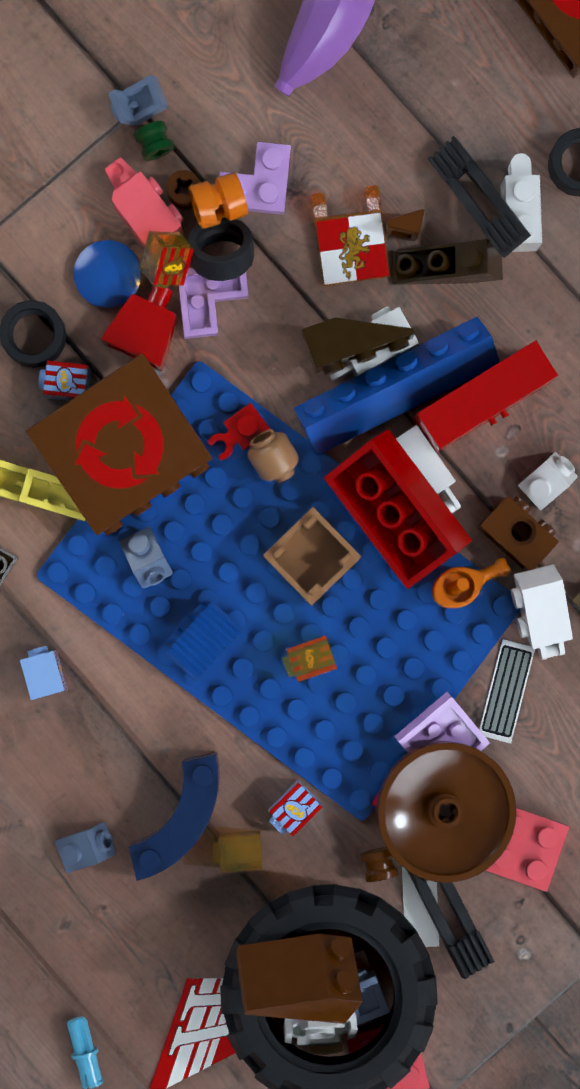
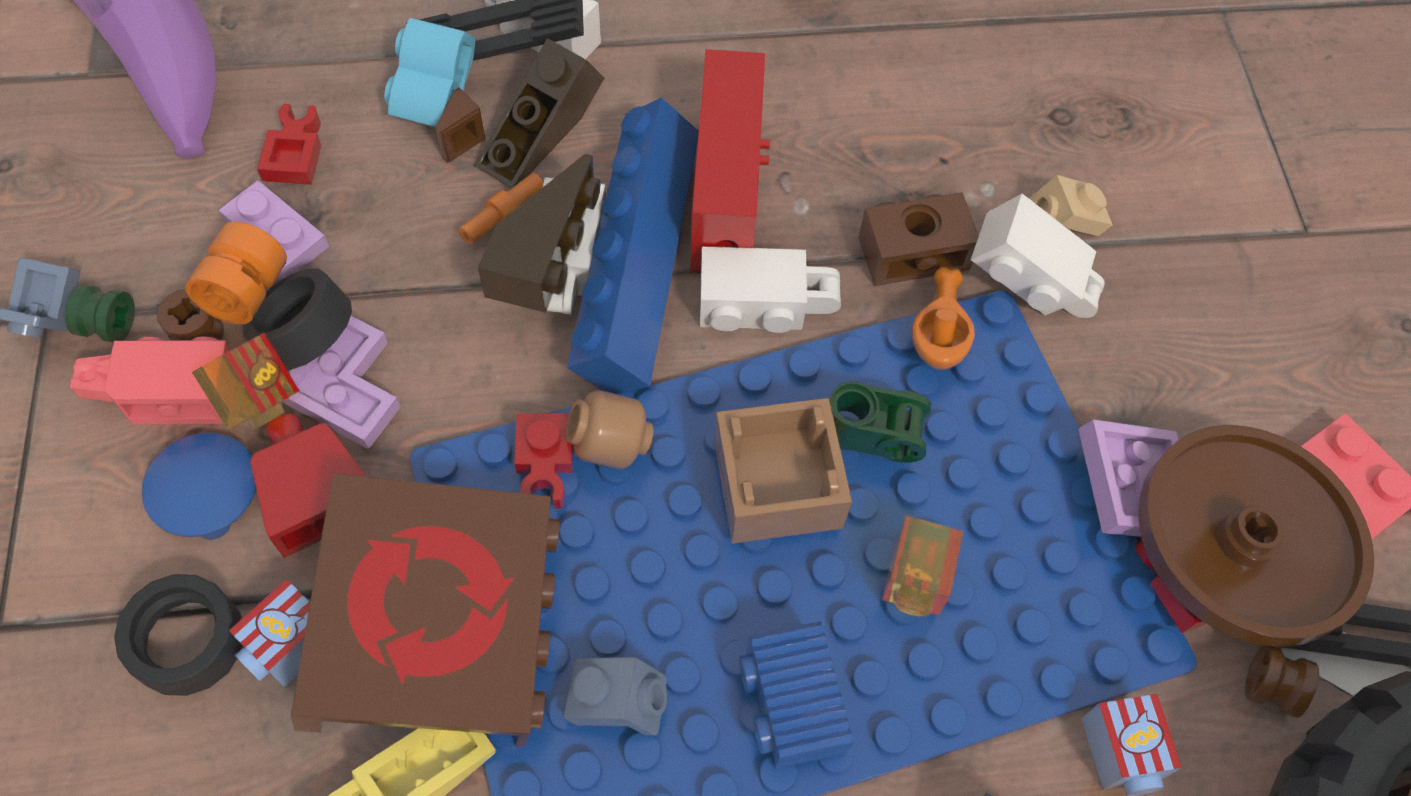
camera: 50 degrees left, 25 degrees down
flag [311,185,391,287] -> none
red brick [324,429,472,589] -> none
sticker [479,639,535,743] -> none
white bracket [518,452,578,511] -> none
none -> red plate [257,103,321,185]
none -> medium azure brick [384,18,476,127]
none -> orange bar [458,173,544,244]
none -> dark green piece [829,381,932,463]

